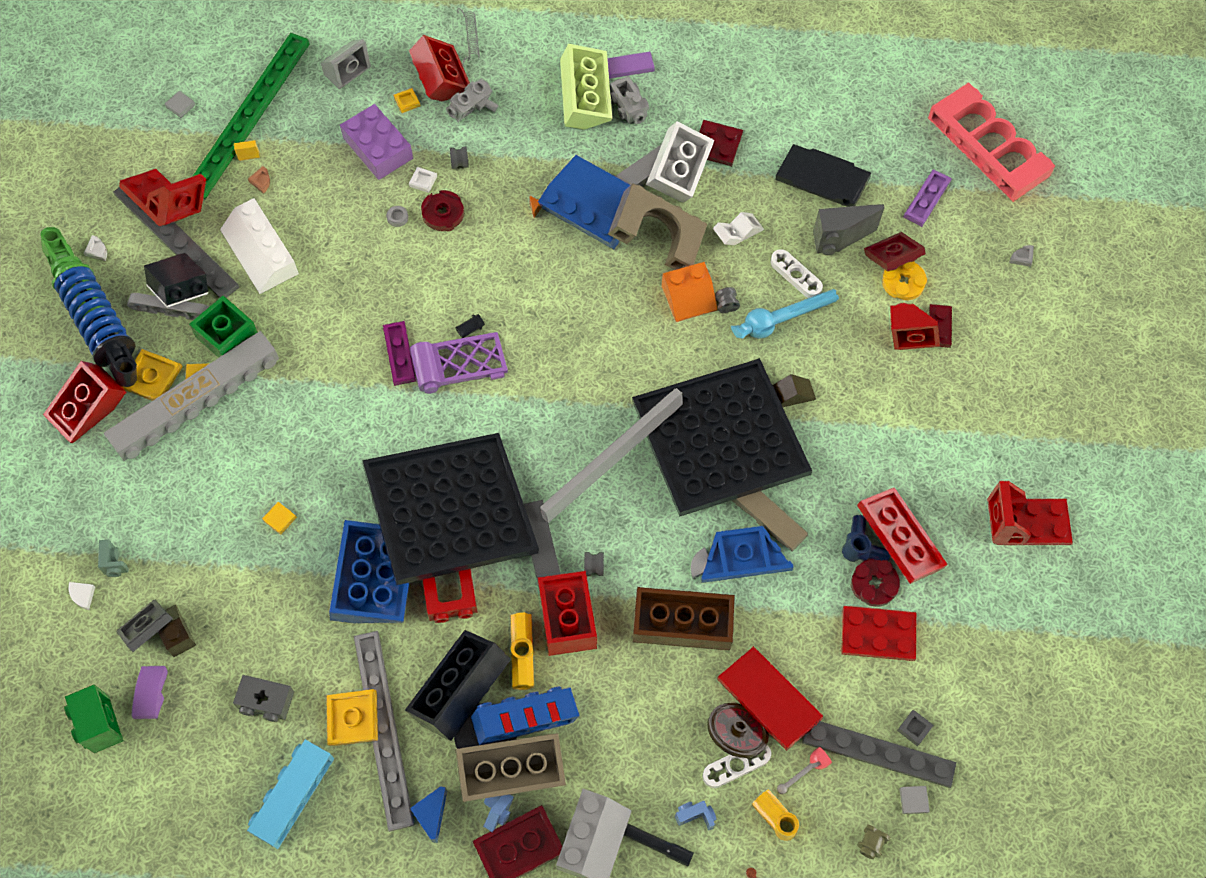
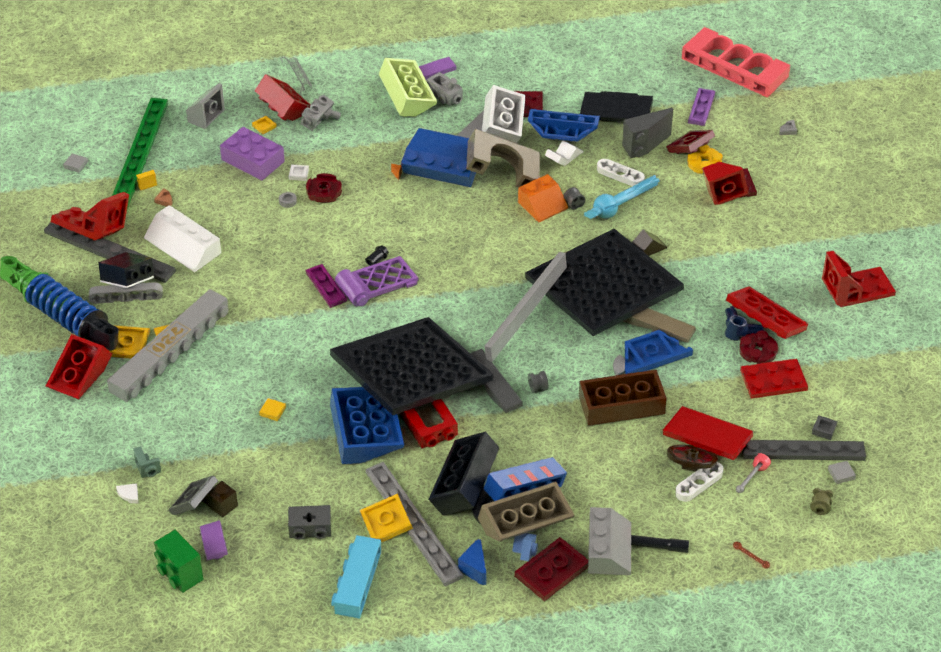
camera: 15 degrees left, 20 degrees down
white tile [84,235,107,261] -> none
green brick [189,296,258,358] -> none
dark grey wheel [450,146,469,169] -> none
yellow piece [510,612,534,690] -> none
red slope [538,571,597,656] -> none
medium blue bracket [675,801,717,830] -> none
yellow piece [752,789,799,841] -> none
none -> blue wedge [528,109,600,142]

